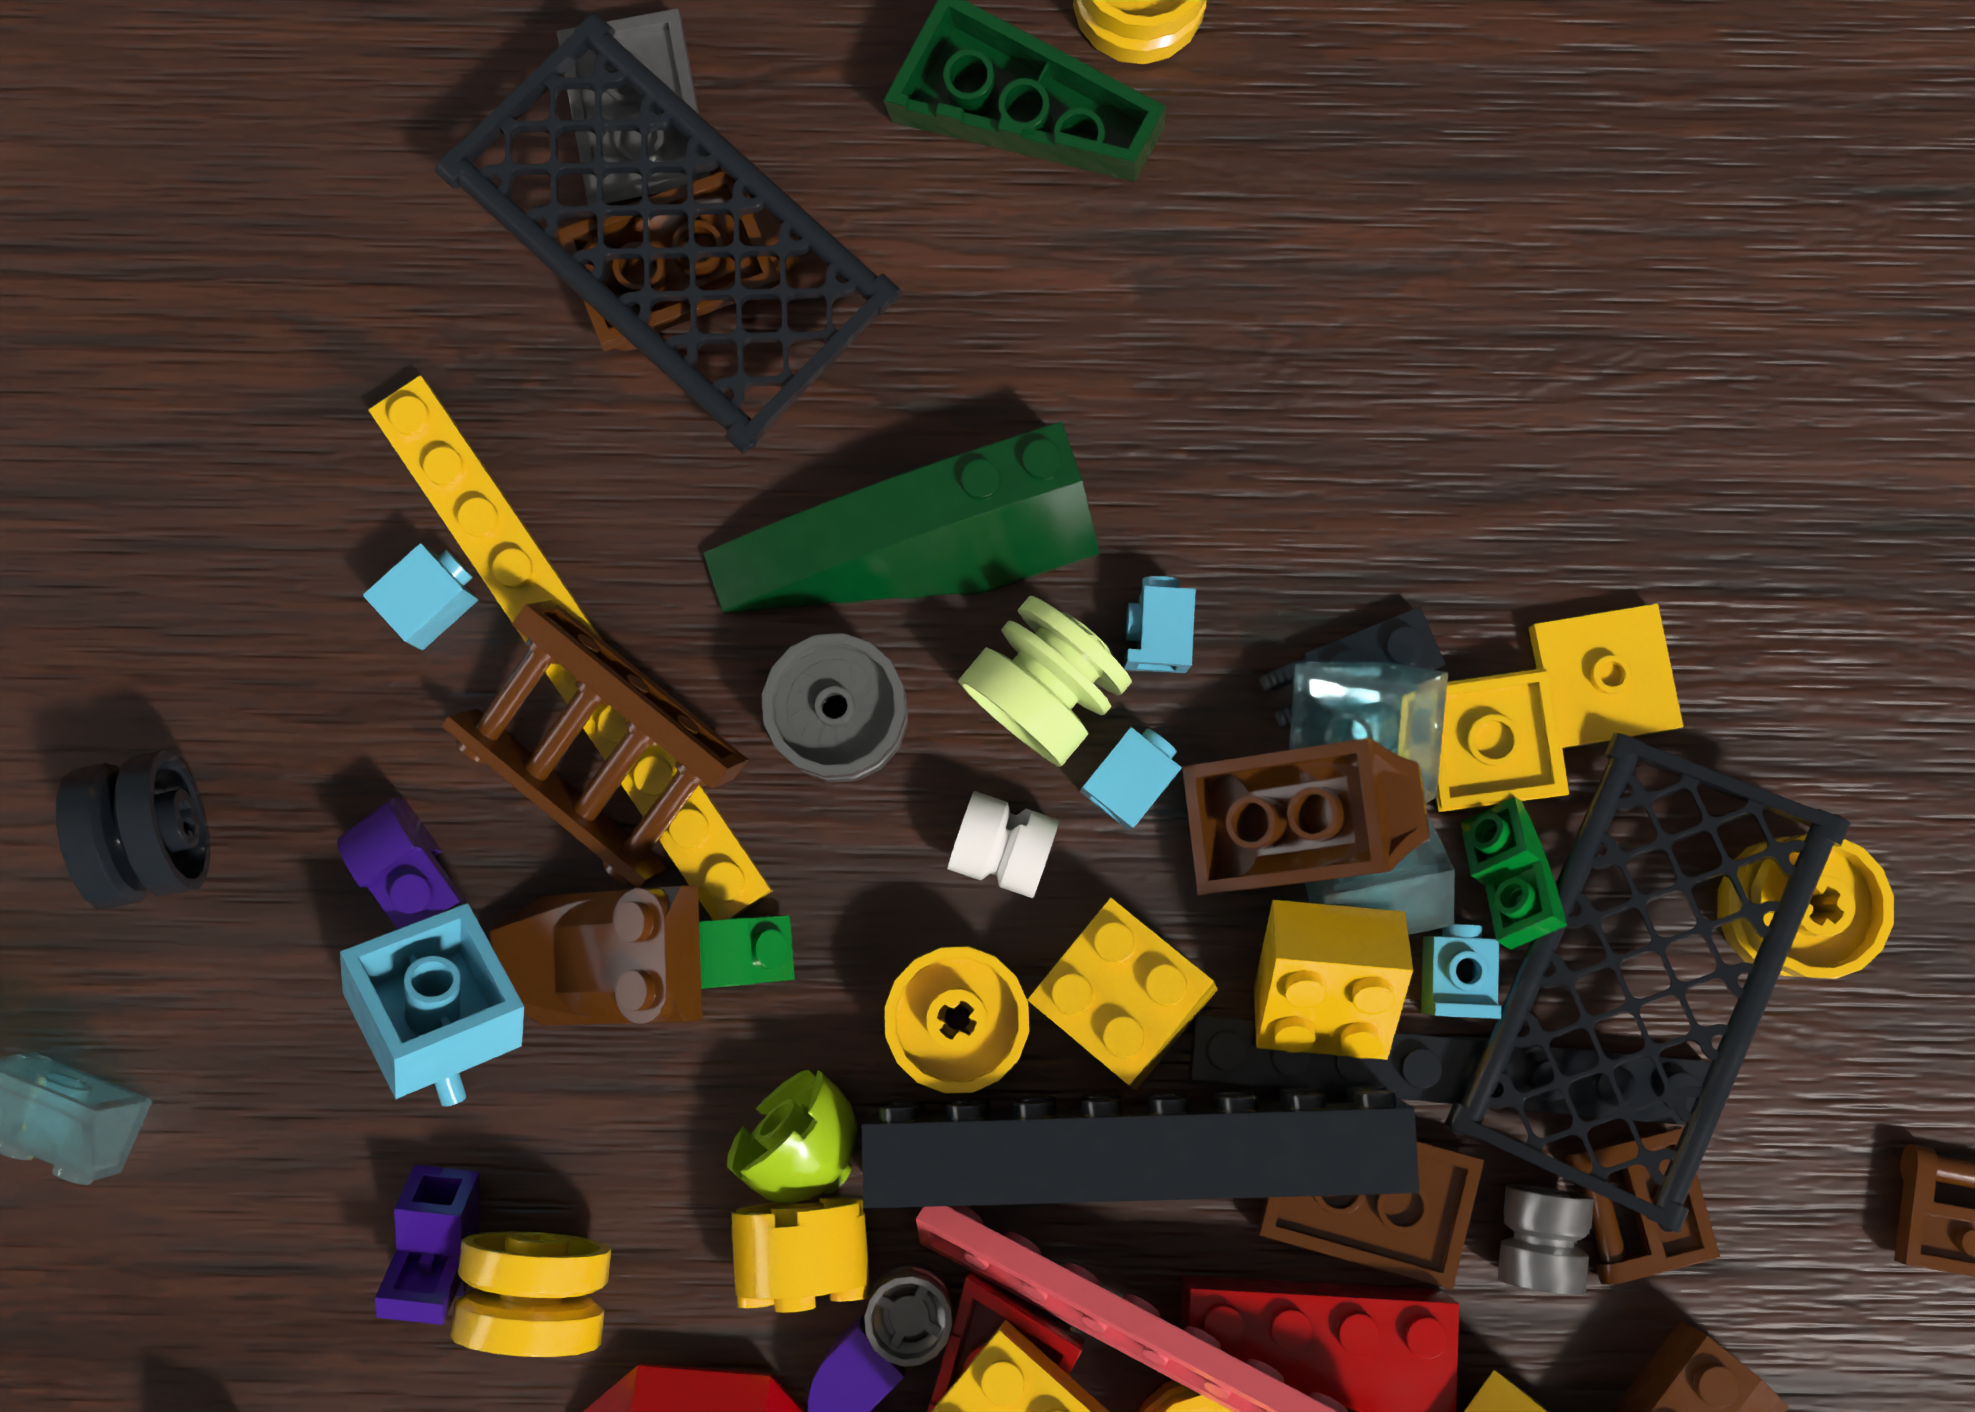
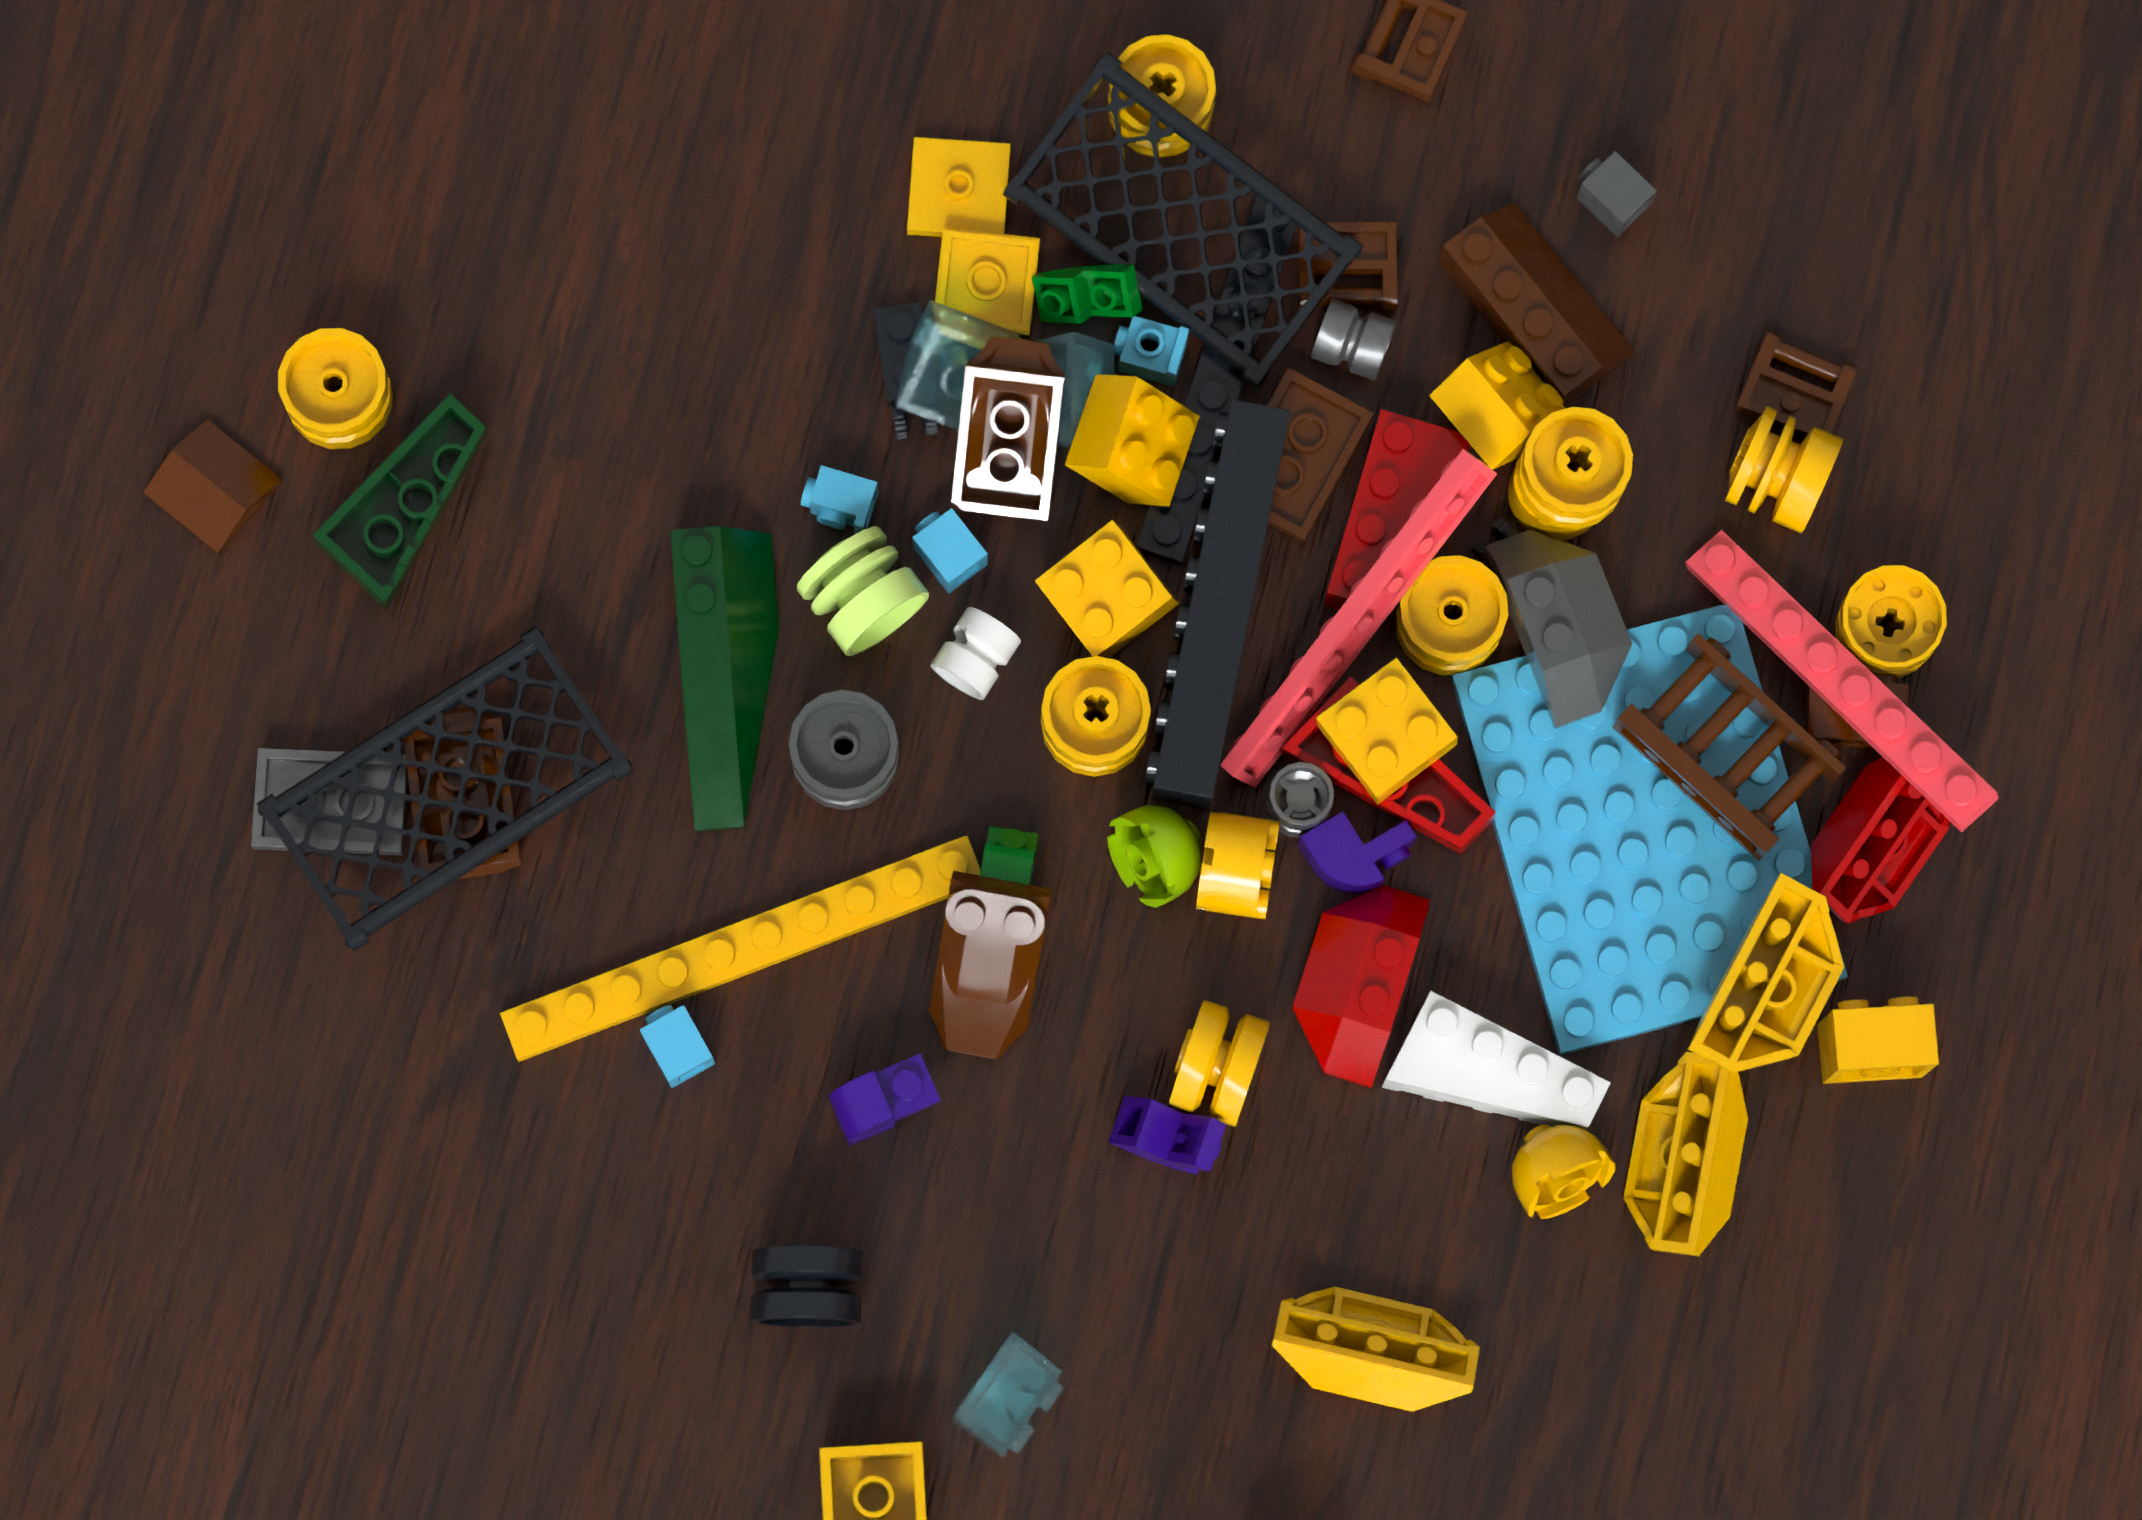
camera: 80 degrees left, 5 degrees down
medium azure piece [340,903,524,1106] -> none
reddish brown fence [441,600,749,888] -> none

